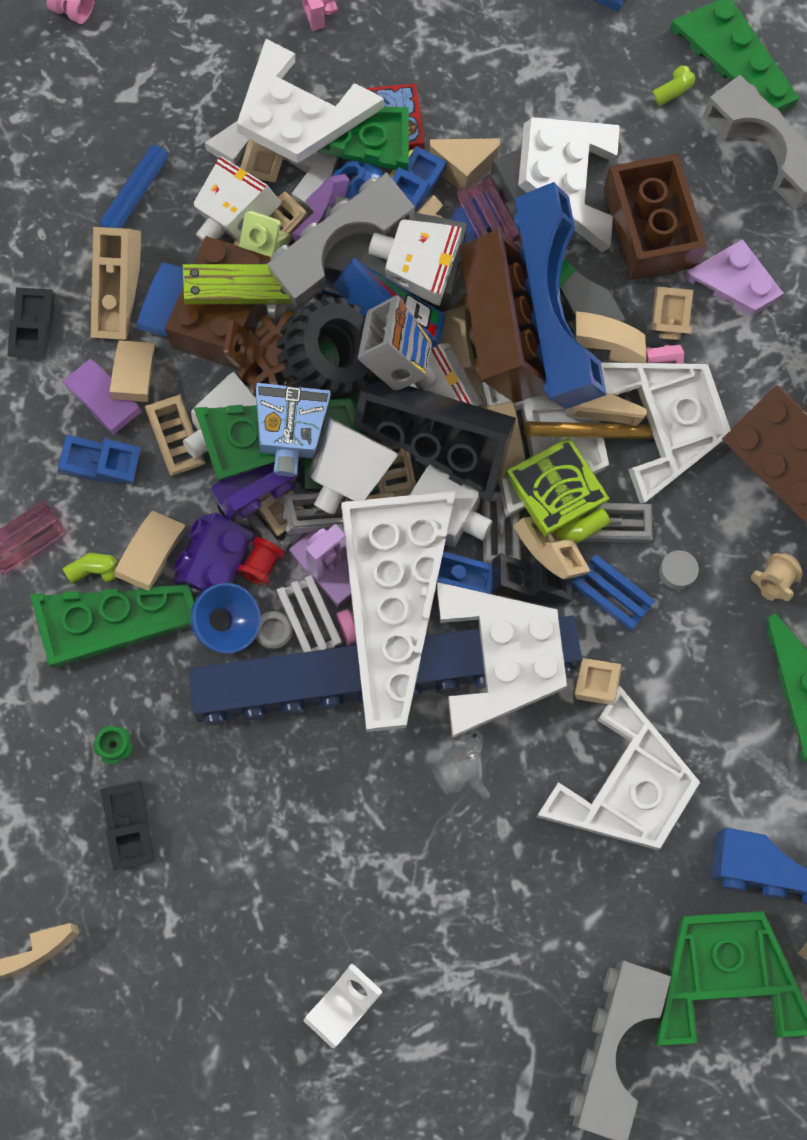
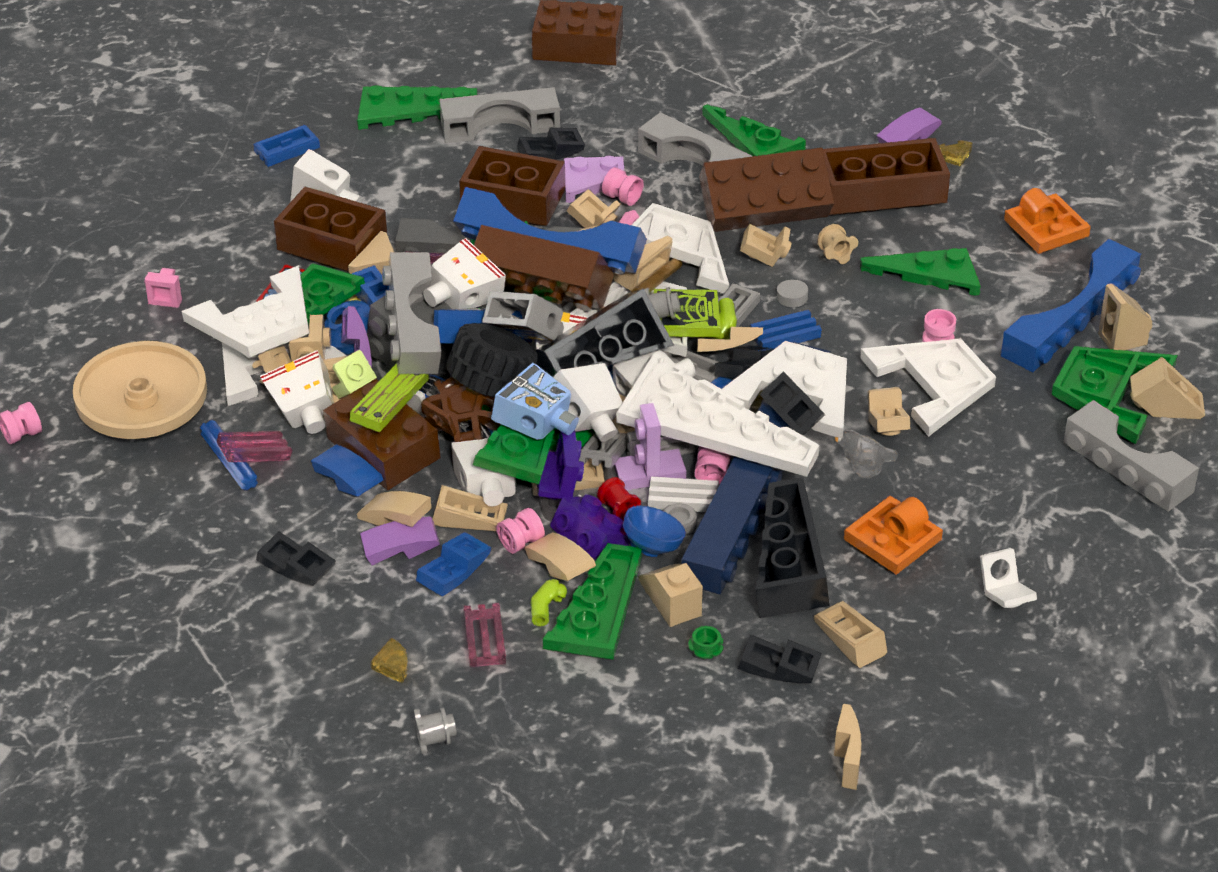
camera: 55 degrees left, 30 degrees down
tan slope [91,227,141,340] -> none
white wing [518,117,619,252] -> none
tan tile [575,658,622,706] -> none
lime arm [652,65,695,107] -> none
none -> tan dish [73,341,207,439]
none -> clear pink tile [216,431,293,462]
none -> reddish brown brick [274,186,387,272]
none -> tan bracket [289,315,331,362]
none -> white torso [291,149,362,203]
none -> bright pink wheel [496,508,545,554]
none -> black slope [517,127,585,160]
none -> bright pink wheel [602,167,644,206]
none -> tan slope [639,563,703,627]
none -> light grey brick [644,287,681,319]
none -> tan bracket [740,224,792,267]
none -> black wedge [756,477,830,618]
none -> black slope [760,371,825,436]
none -> tan slope [814,601,887,668]
none -> orange plate [844,495,943,575]
none -> tan bracket [868,387,910,436]
none -> bright pink wheel [922,309,957,342]
none -> tan slope [1130,357,1205,419]

